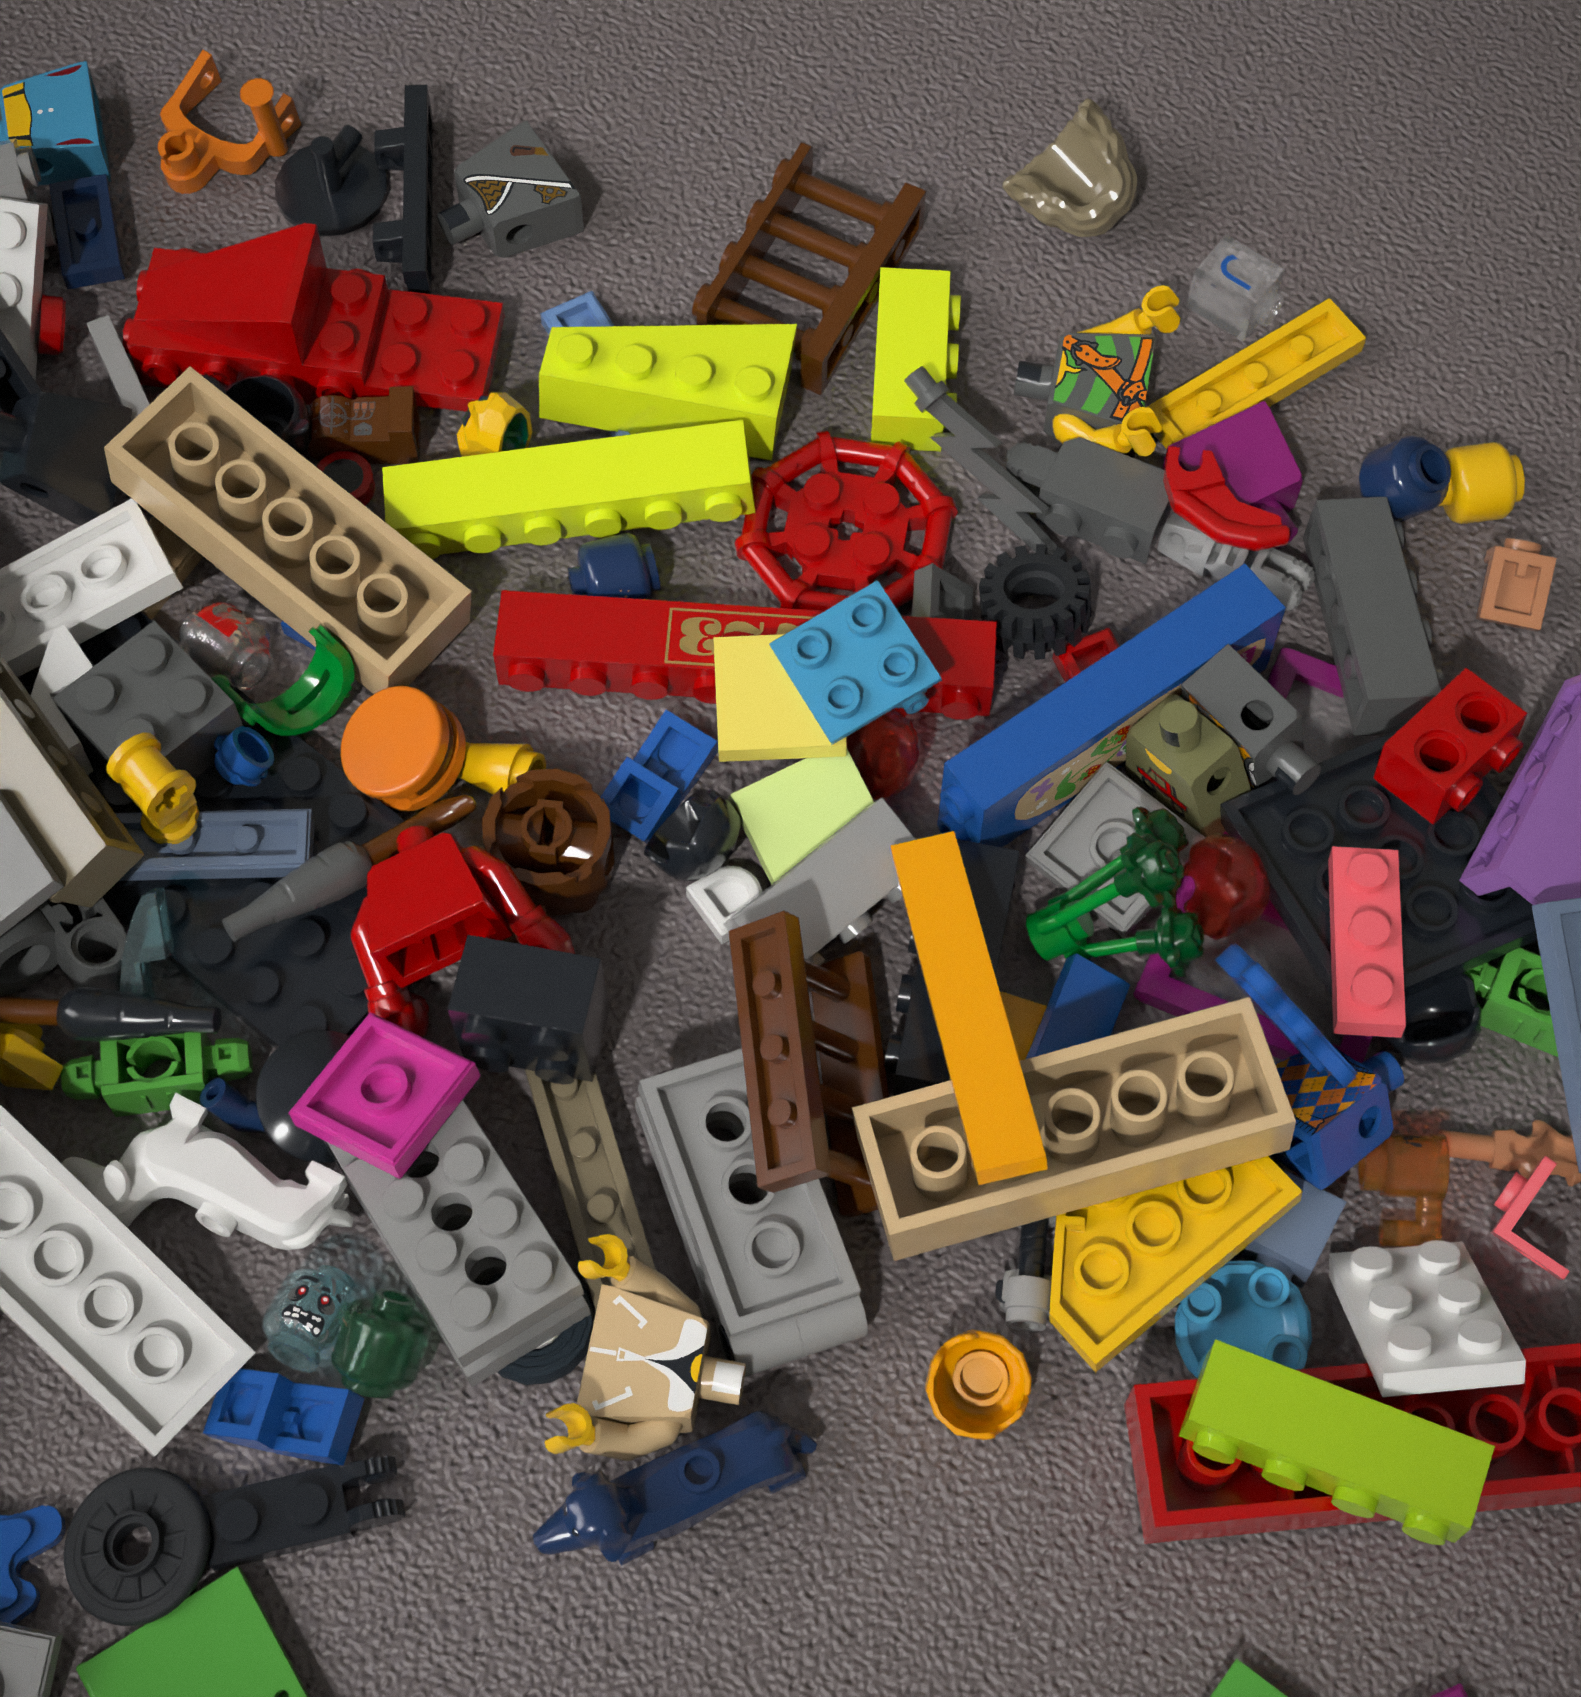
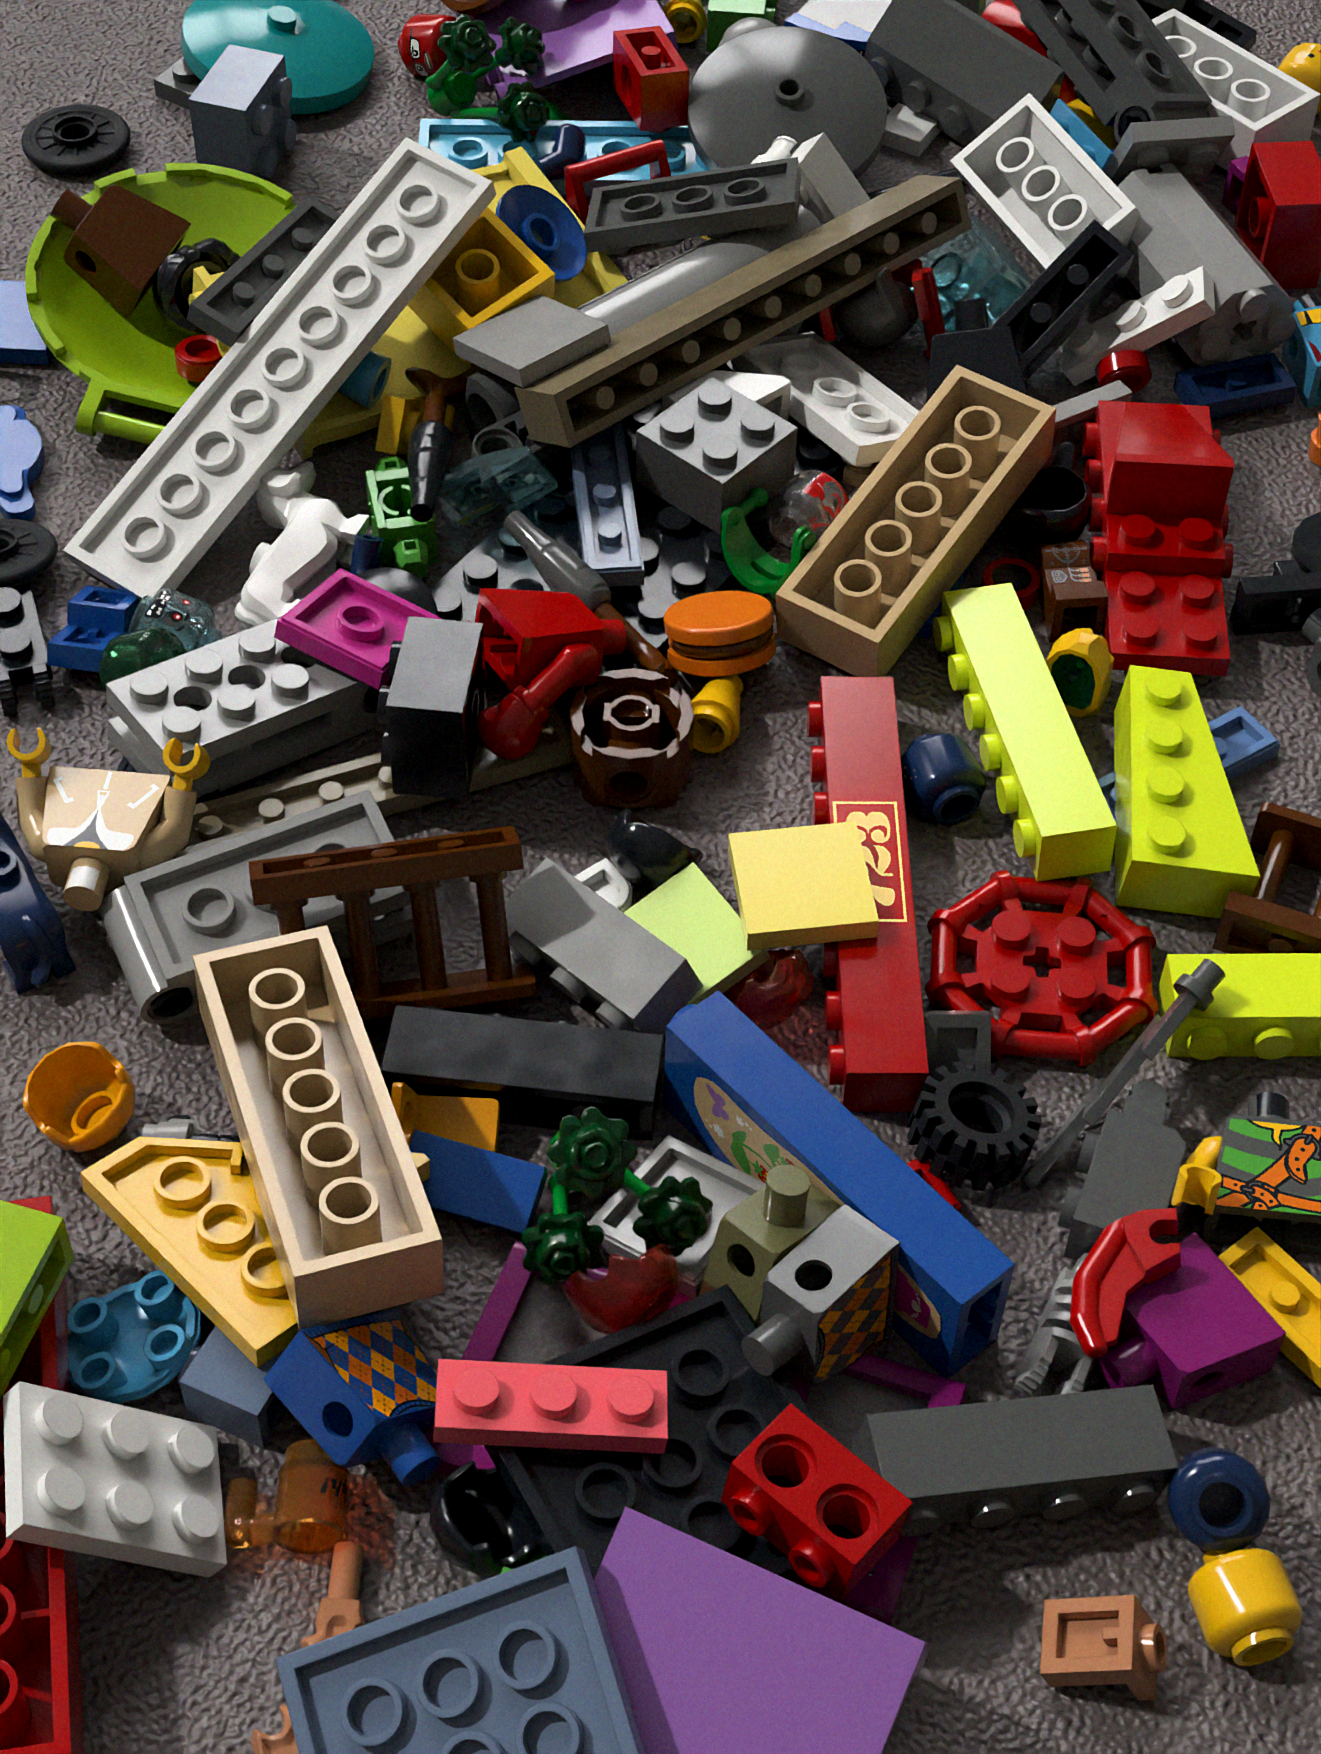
camera: 85 degrees right, 15 degrees down
yellow connector [106,732,199,844] -> none
blue plate [214,726,274,787] -> none
blue slope [600,710,718,844] -> none
dark azure hinge [769,580,942,745] -> none
light orange tile [890,831,1048,1185] -> none
blue tile [1215,943,1358,1088] -> none
coral bracket [1490,1156,1570,1280] -> none

